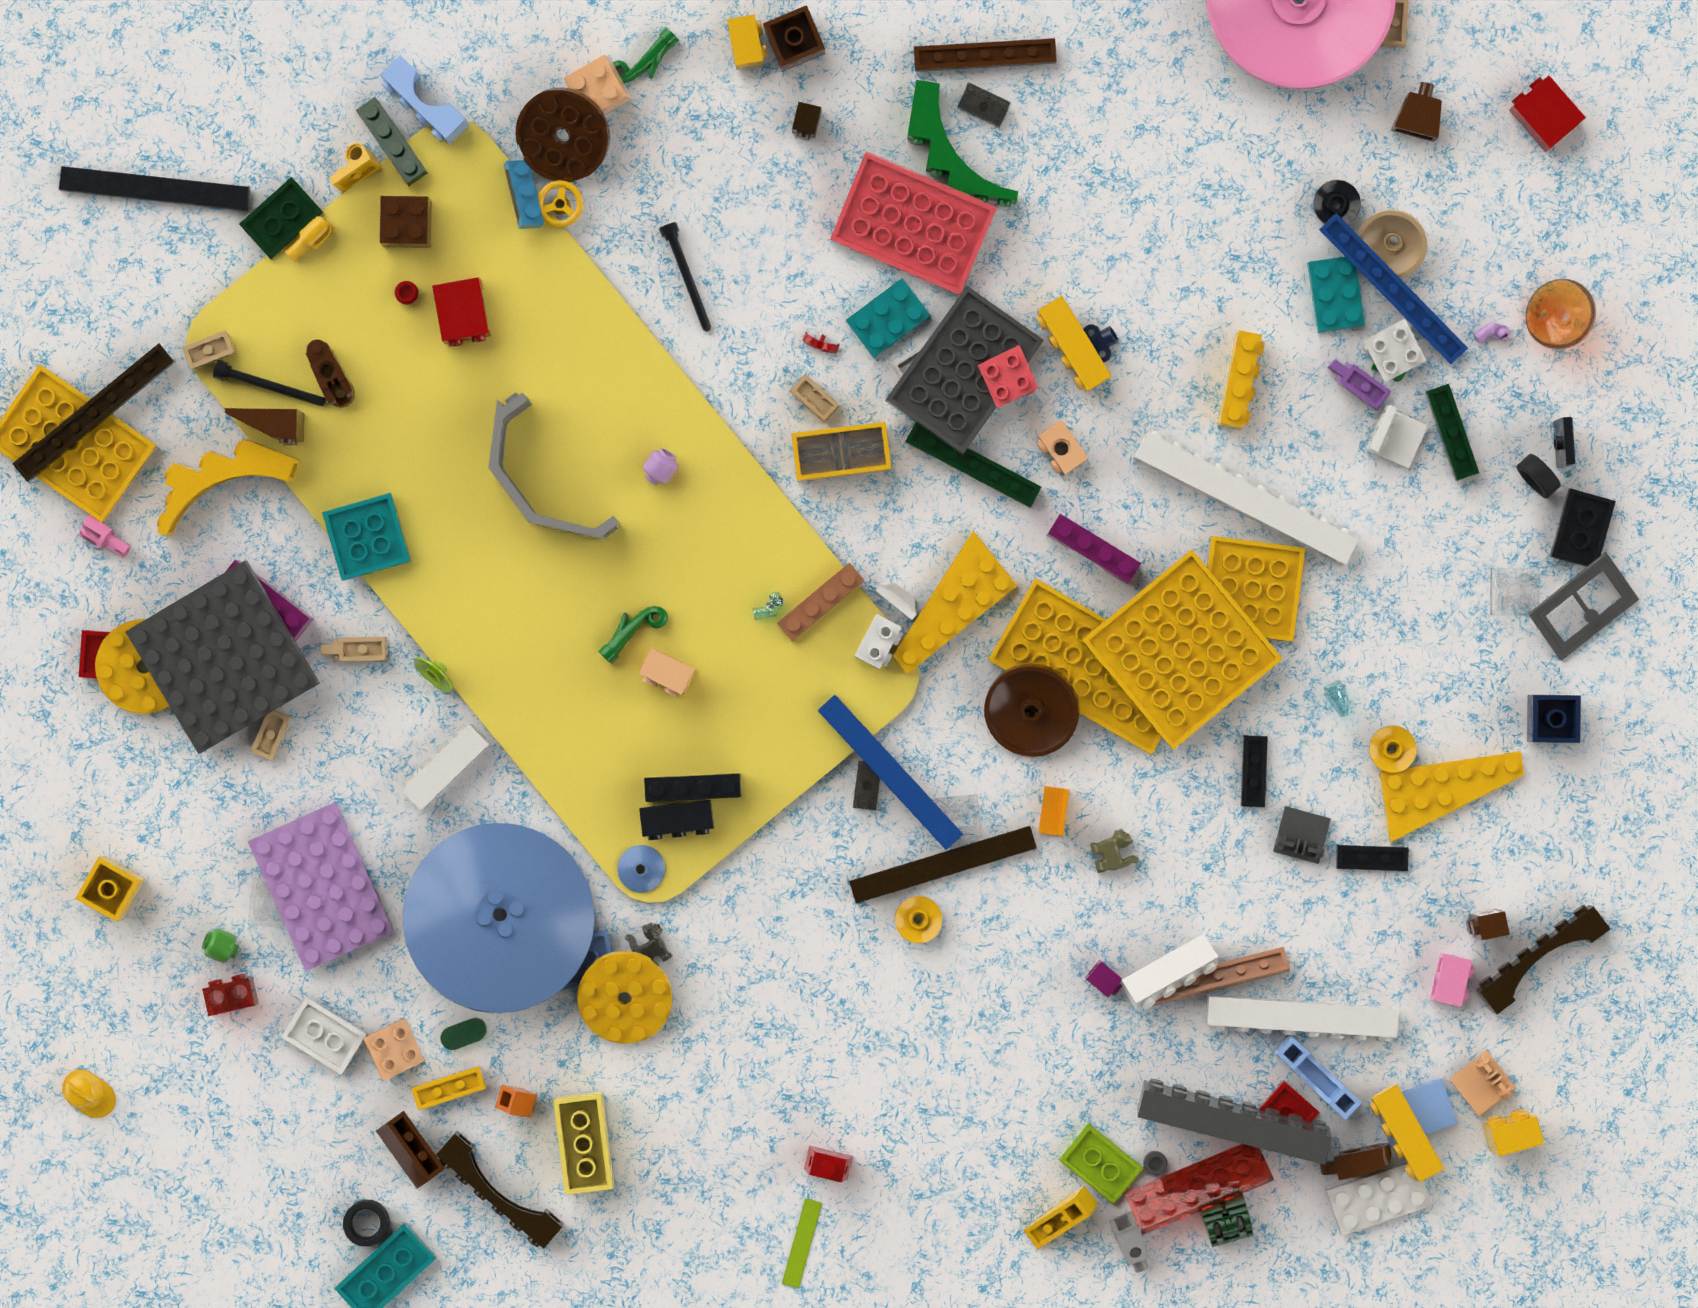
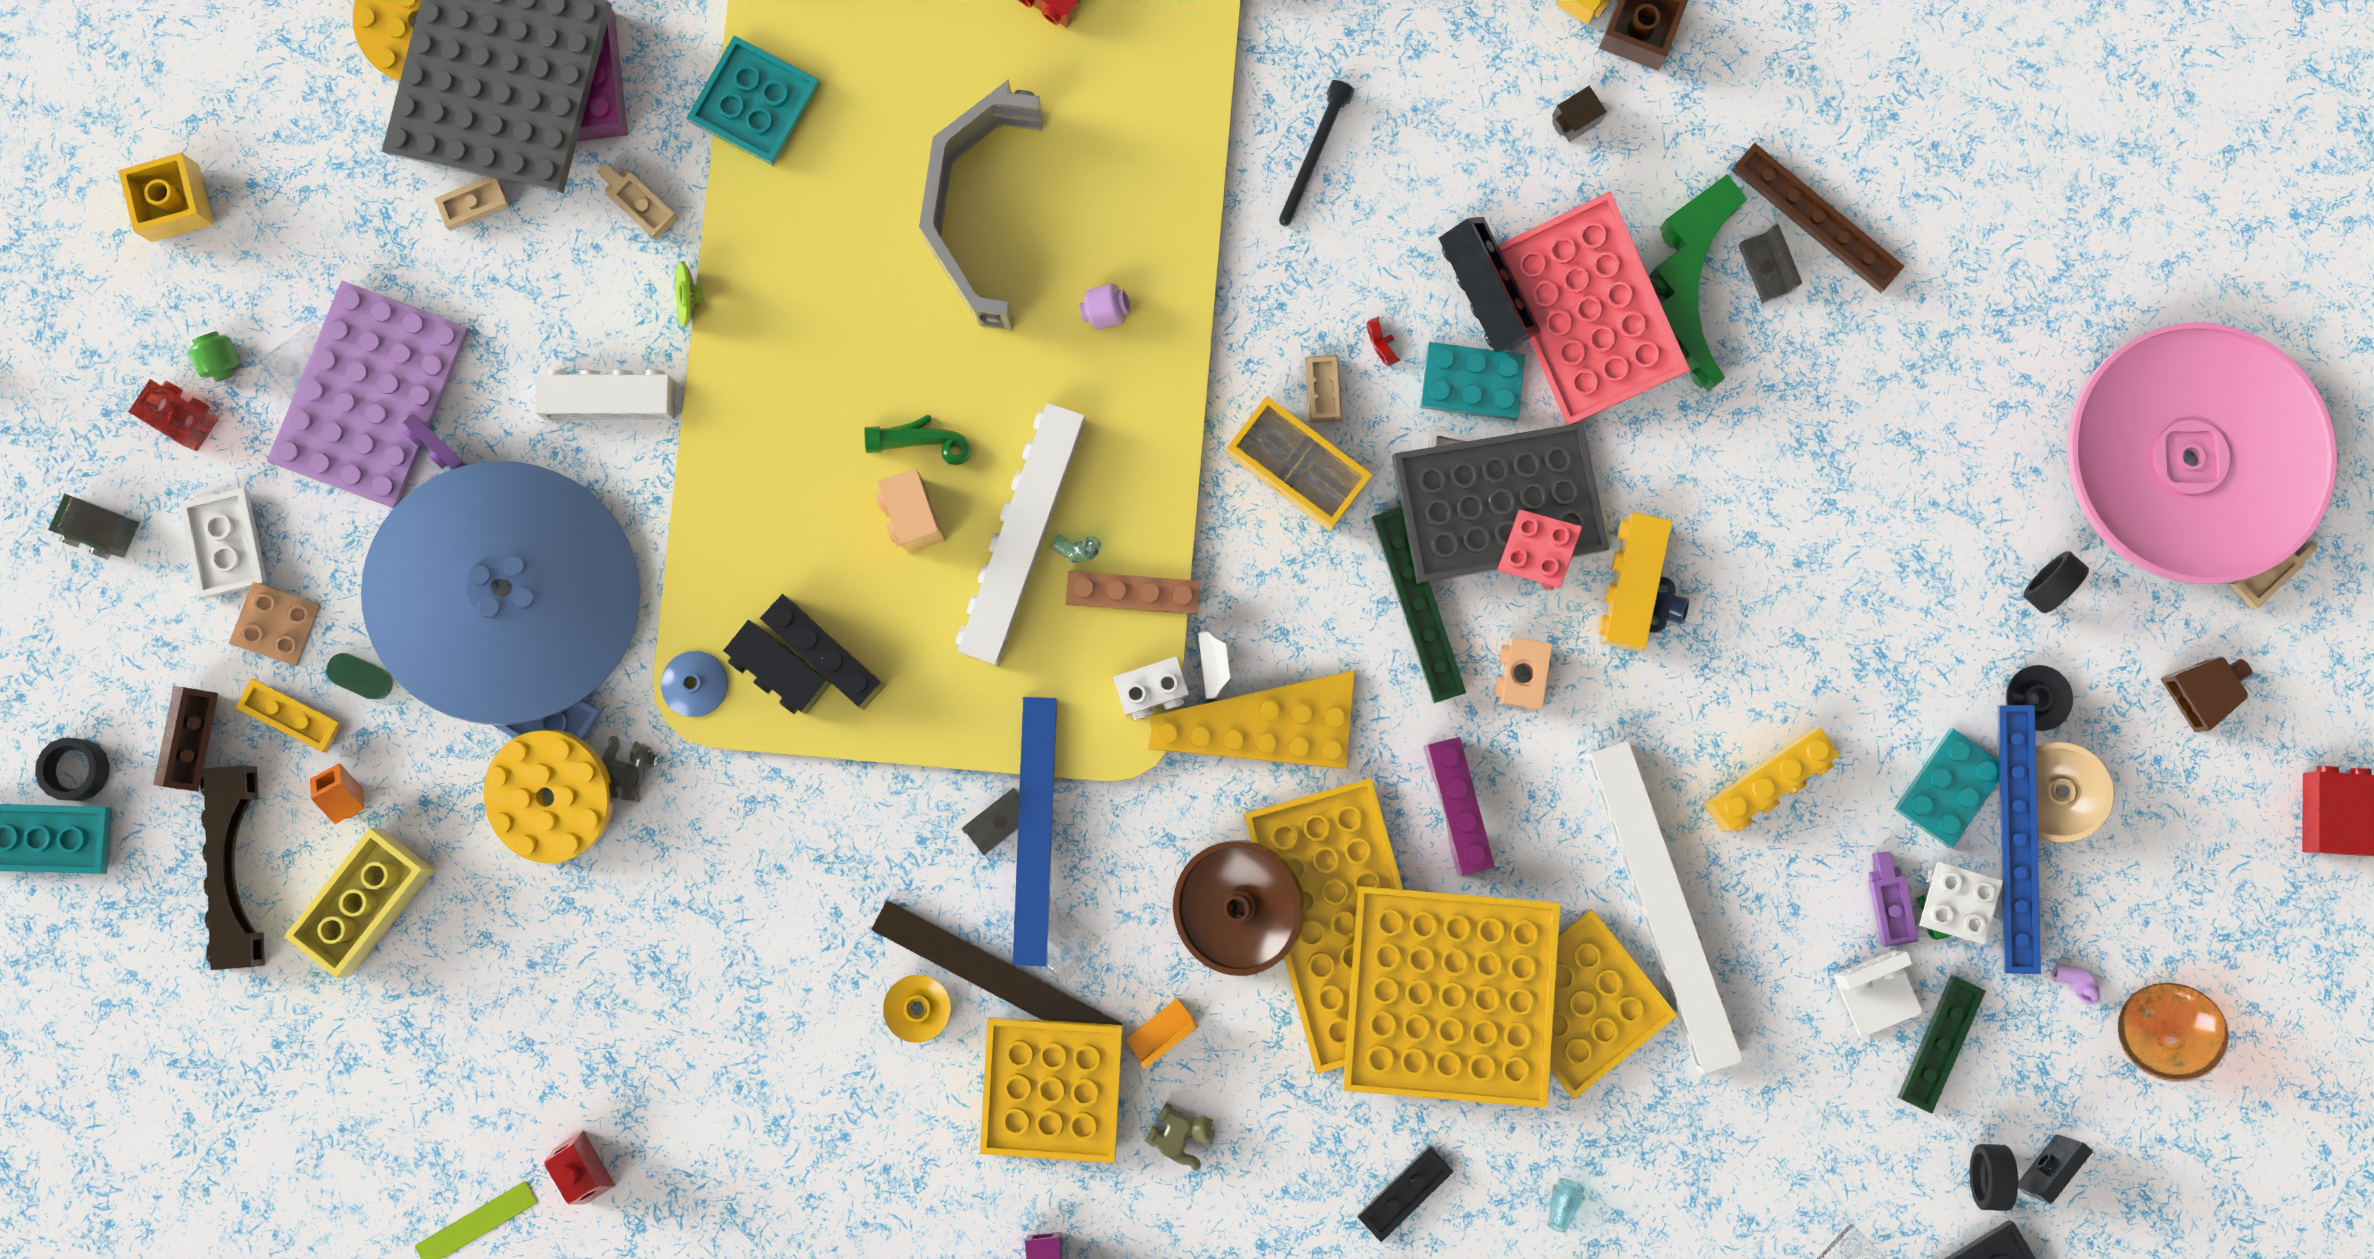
camera: 45 degrees right, 5 degrees down
none -> clear smoke brick [48,493,140,560]
none -> medium lavender hinge [402,415,467,470]
none -> white brick [955,403,1086,667]
none -> yellow plate [980,1017,1123,1163]
none -> black brick [1438,217,1541,353]
none -> black tyre [2023,551,2089,614]

